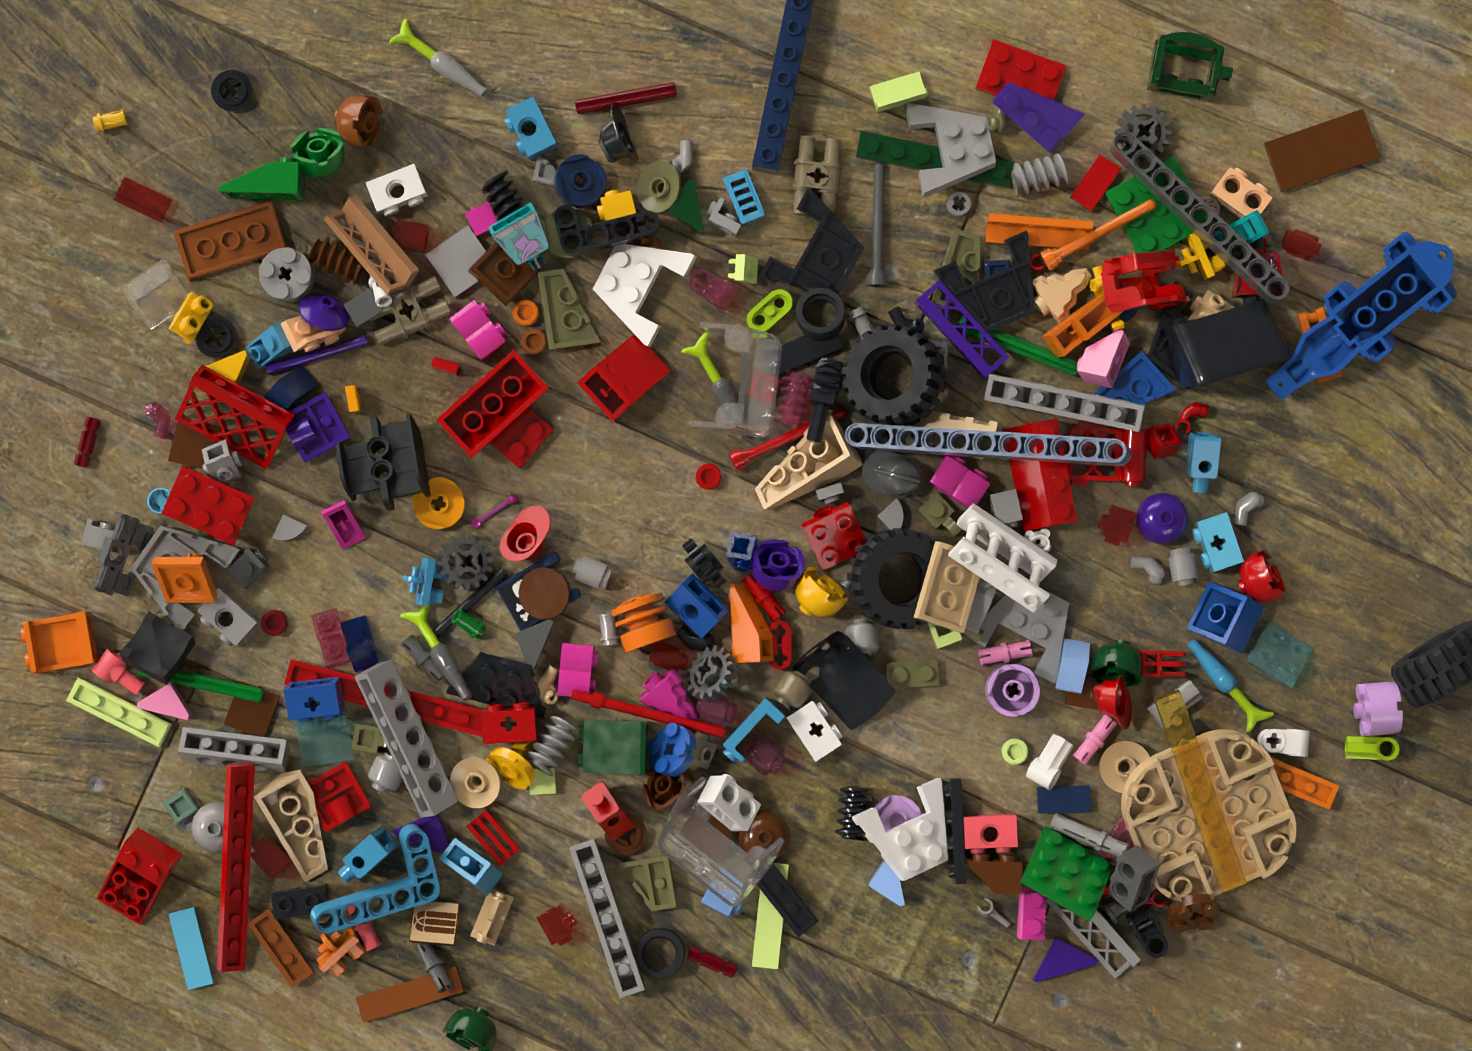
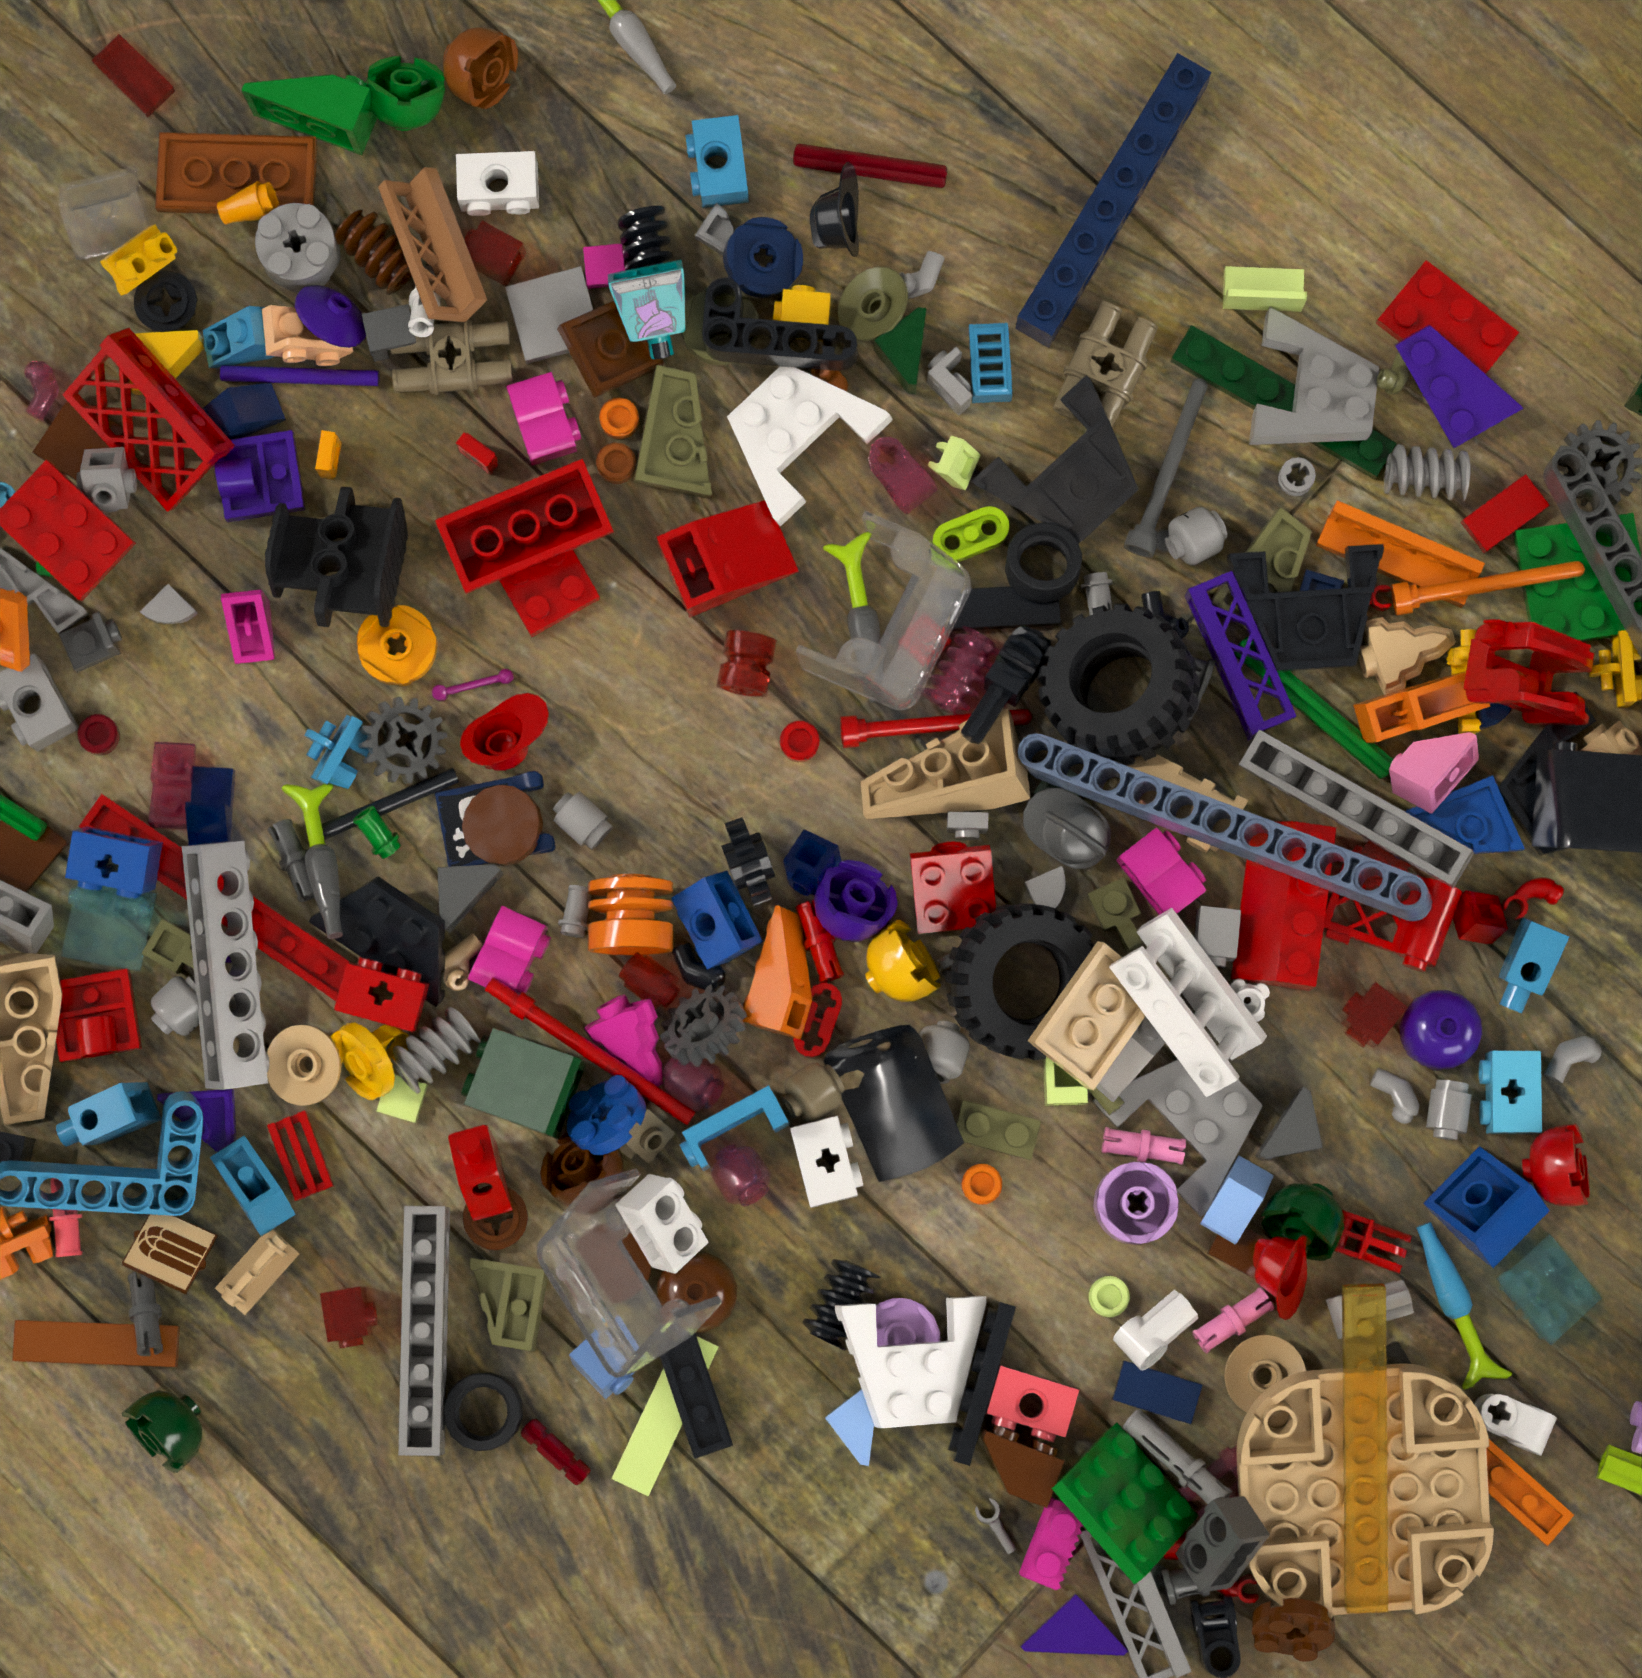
camera: 15 degrees right, 5 degrees down
none -> light orange cone [217,181,279,225]
none -> clear red wheel [716,630,777,697]
none -> orange tile [961,1164,1002,1205]
none -> light grey head [1165,507,1227,566]
none -> dark grey slope [1255,1087,1323,1161]

